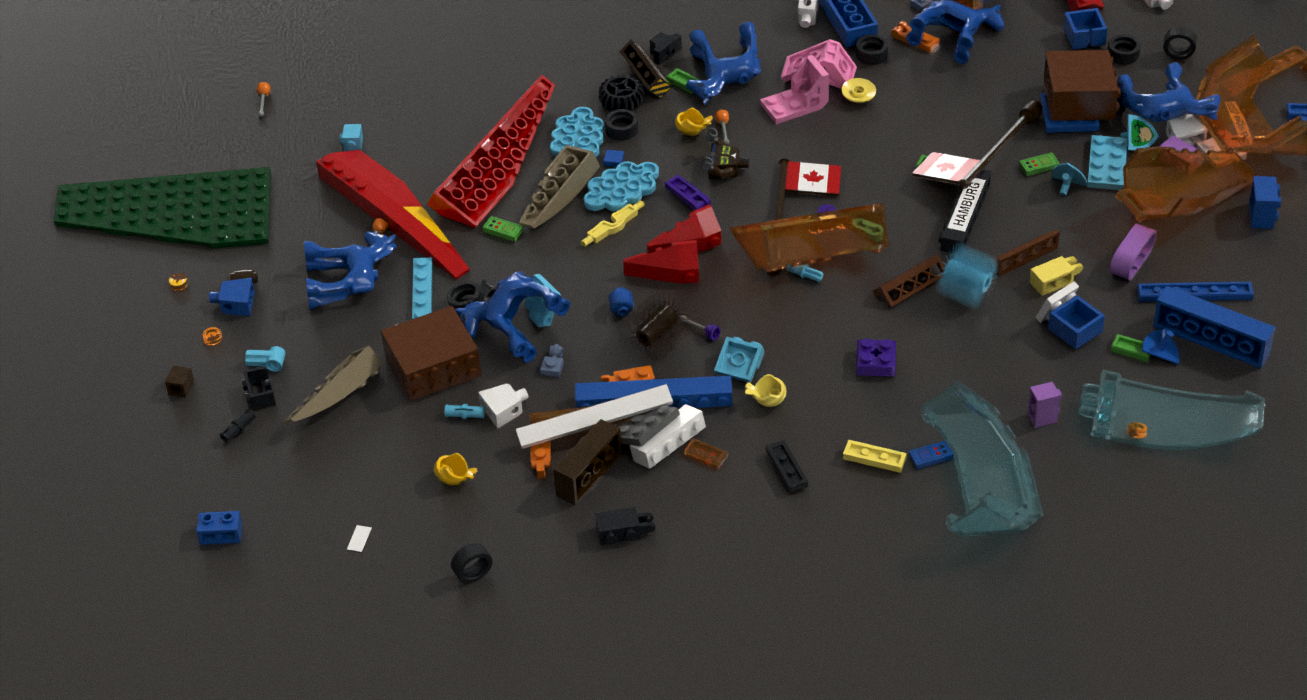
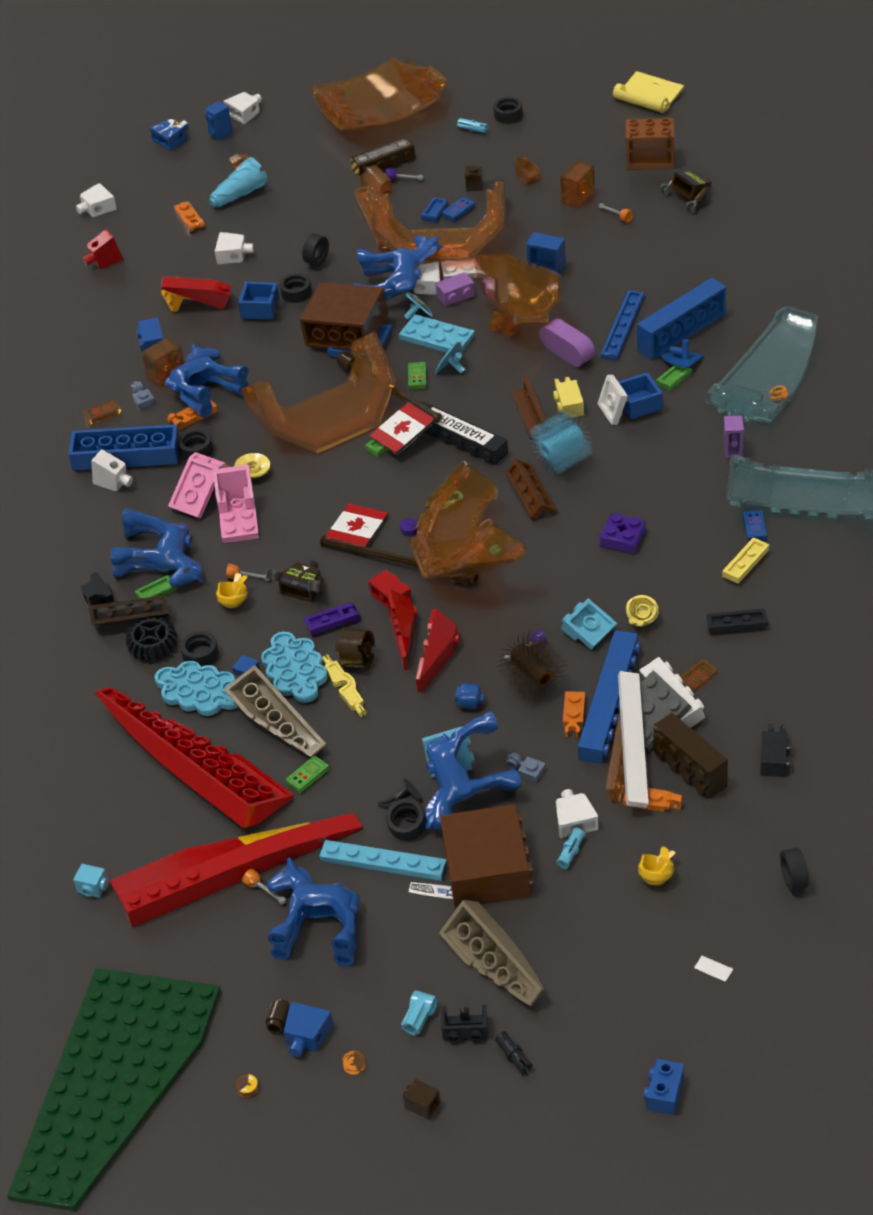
camera: 70 degrees left, 0 degrees up
none -> clear orange windscreen [240,331,396,453]
none -> dark brown brick [335,628,375,669]
none -> red brick [368,570,412,608]

